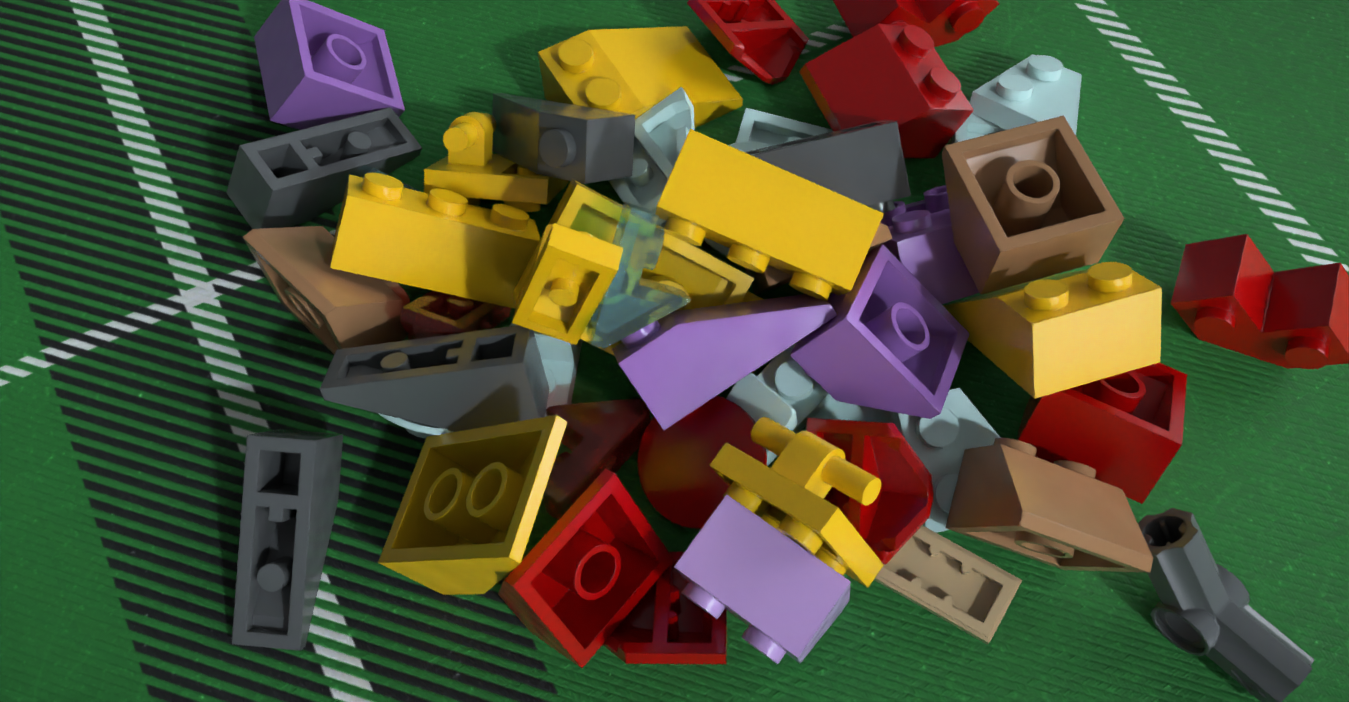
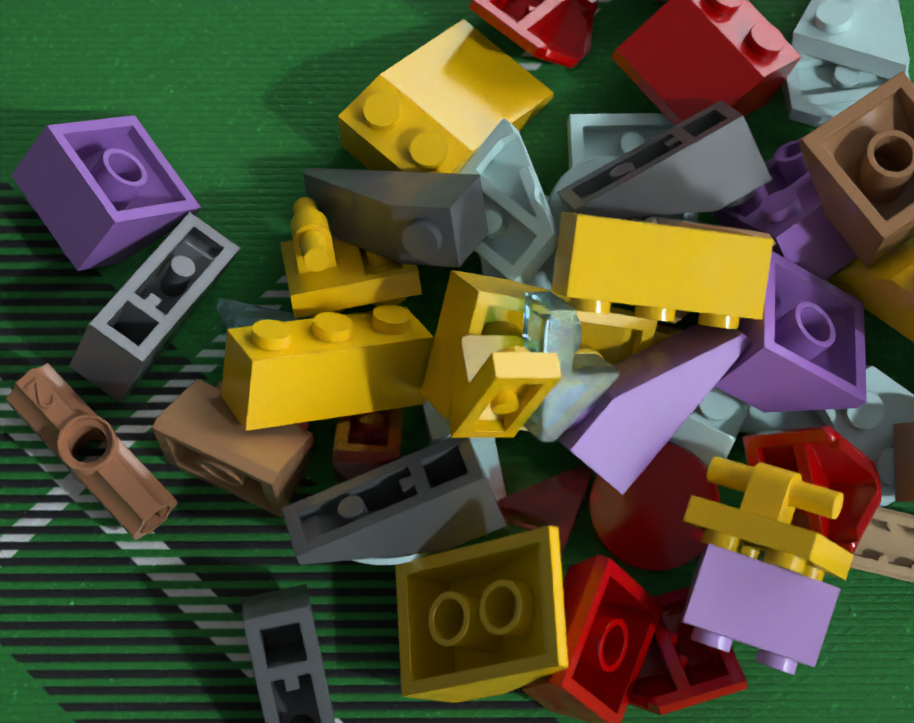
camera: 20 degrees left, 10 degrees up
none -> nougat piece [6,363,177,541]

